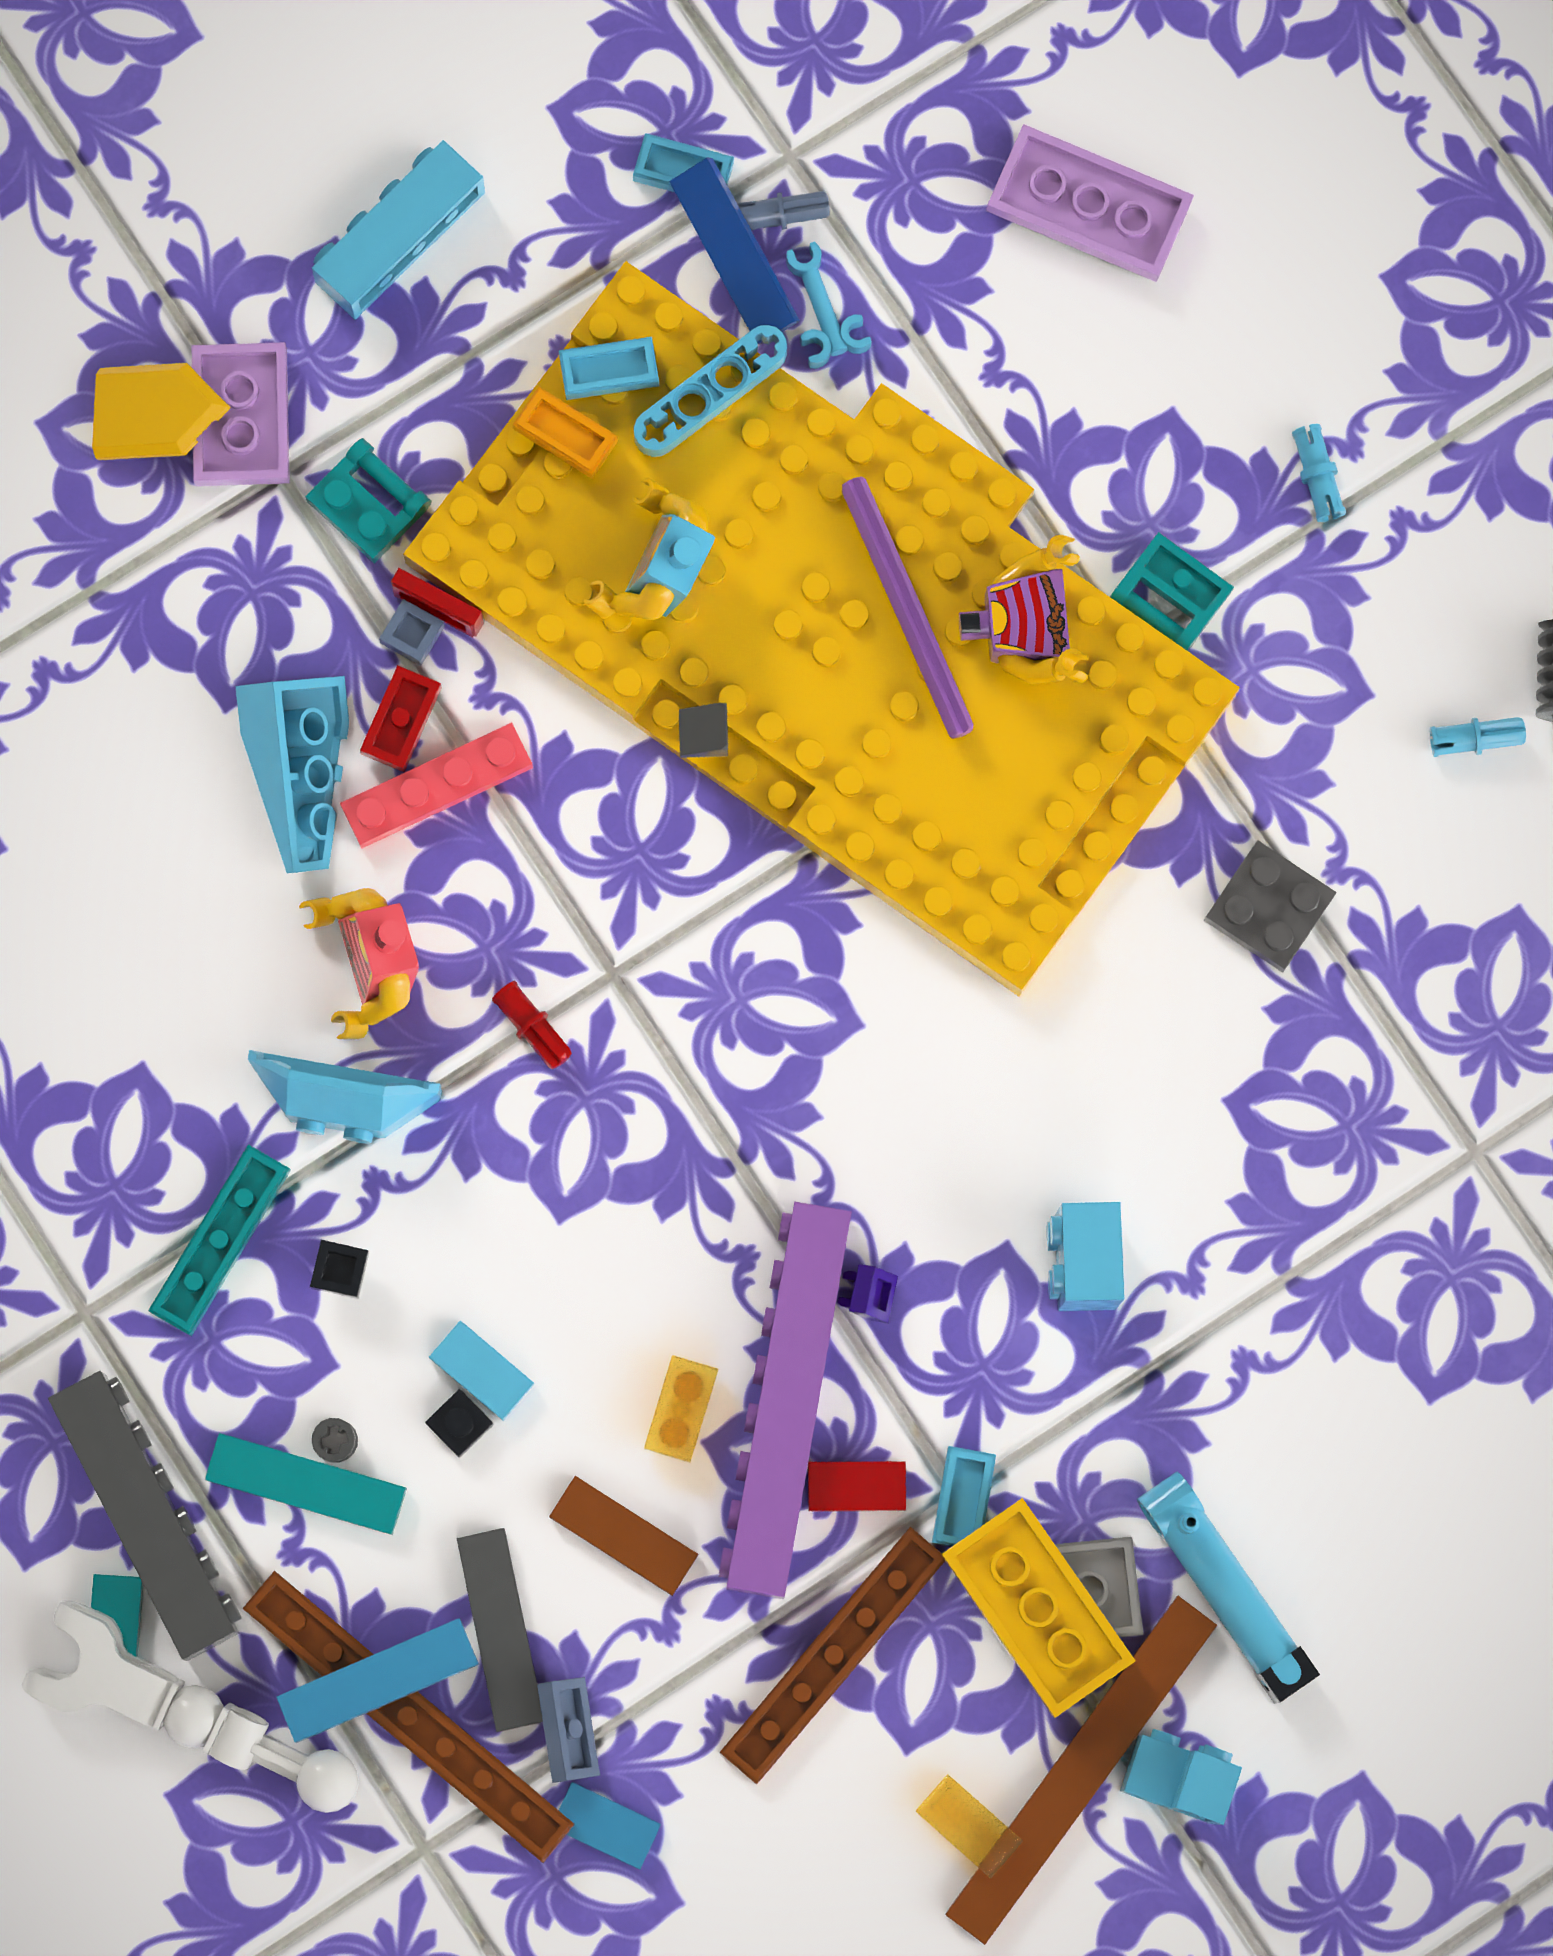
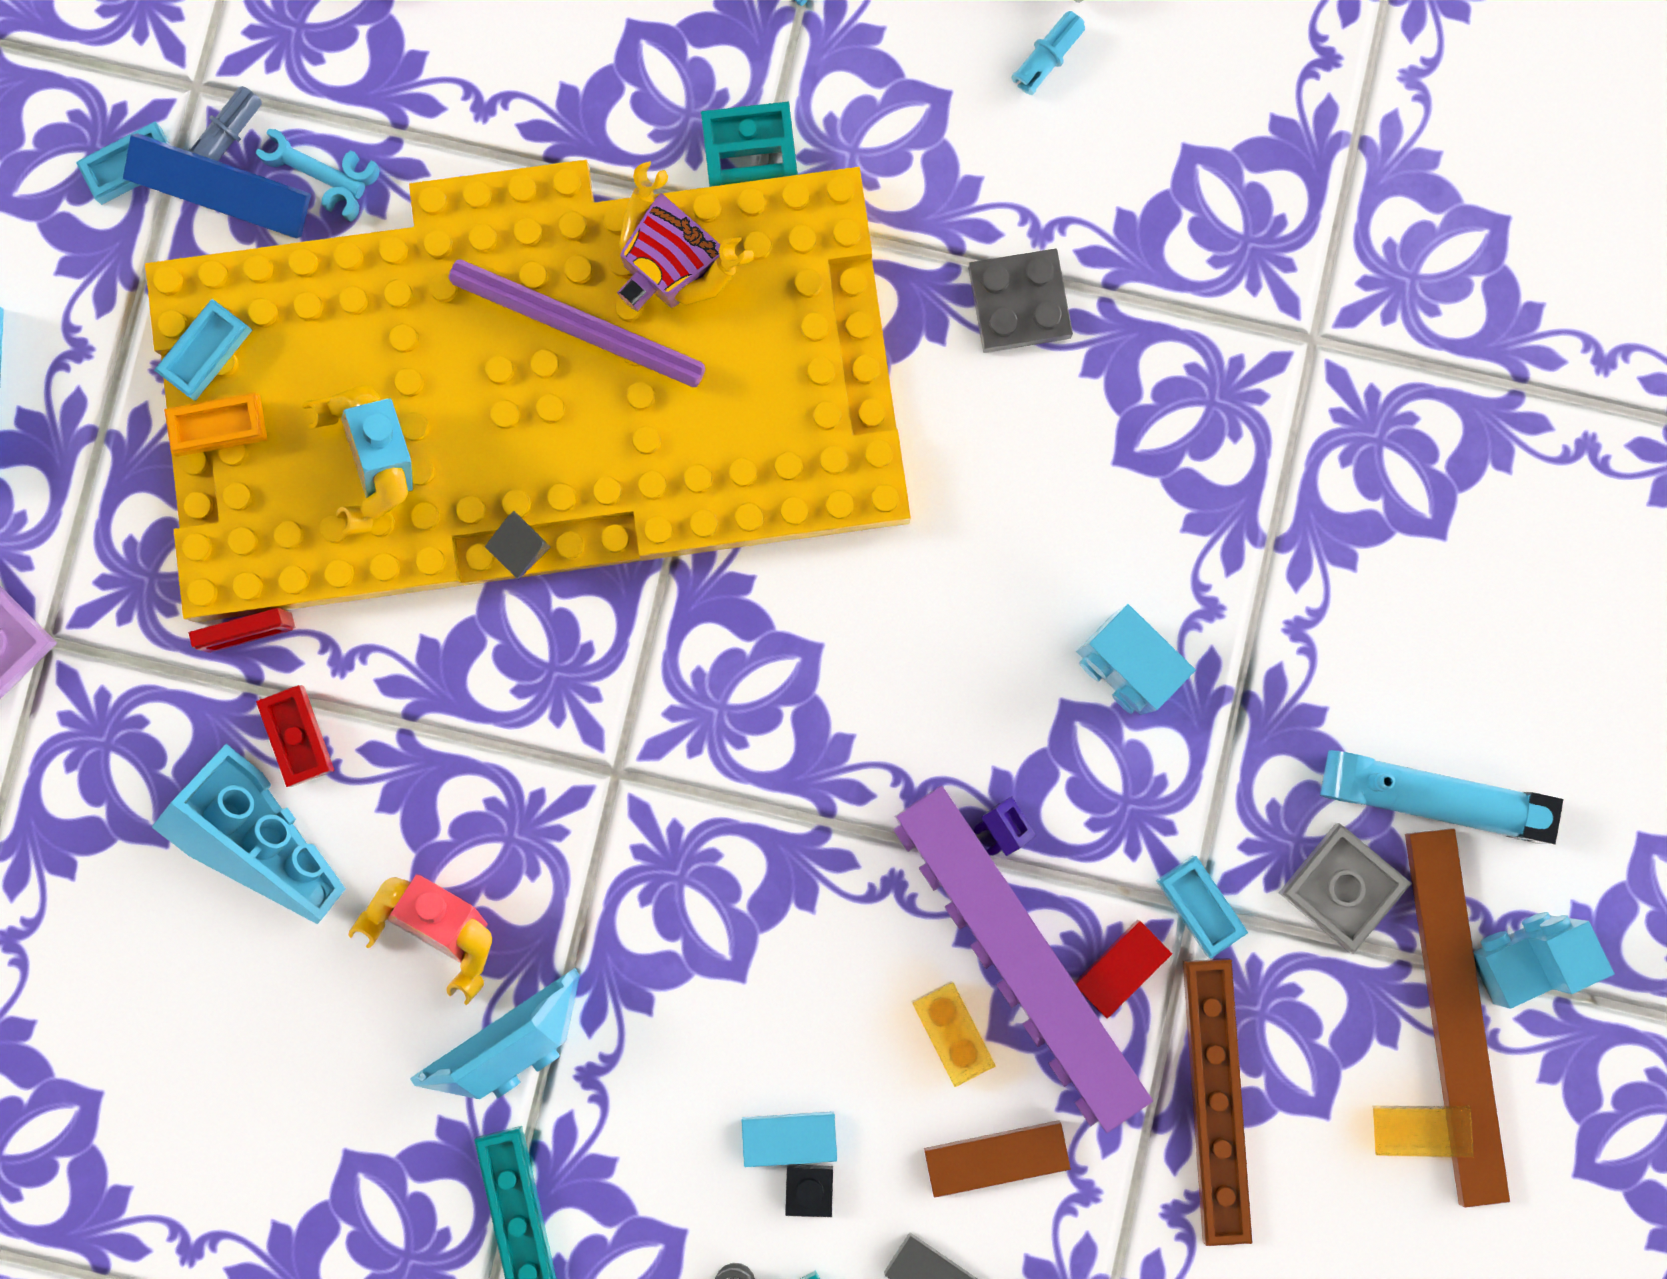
camera: 40 degrees left, 5 degrees up
teal plate [305,438,432,564] -> none
black tile [310,1239,370,1299] -> none
coral plate [340,722,533,849] -> none
sand blue plate [379,599,445,666] -> none
red axle [492,980,572,1069] -> none
medium azure beam [634,325,787,457] -> none
yellow plate [941,1498,1135,1718] -> none

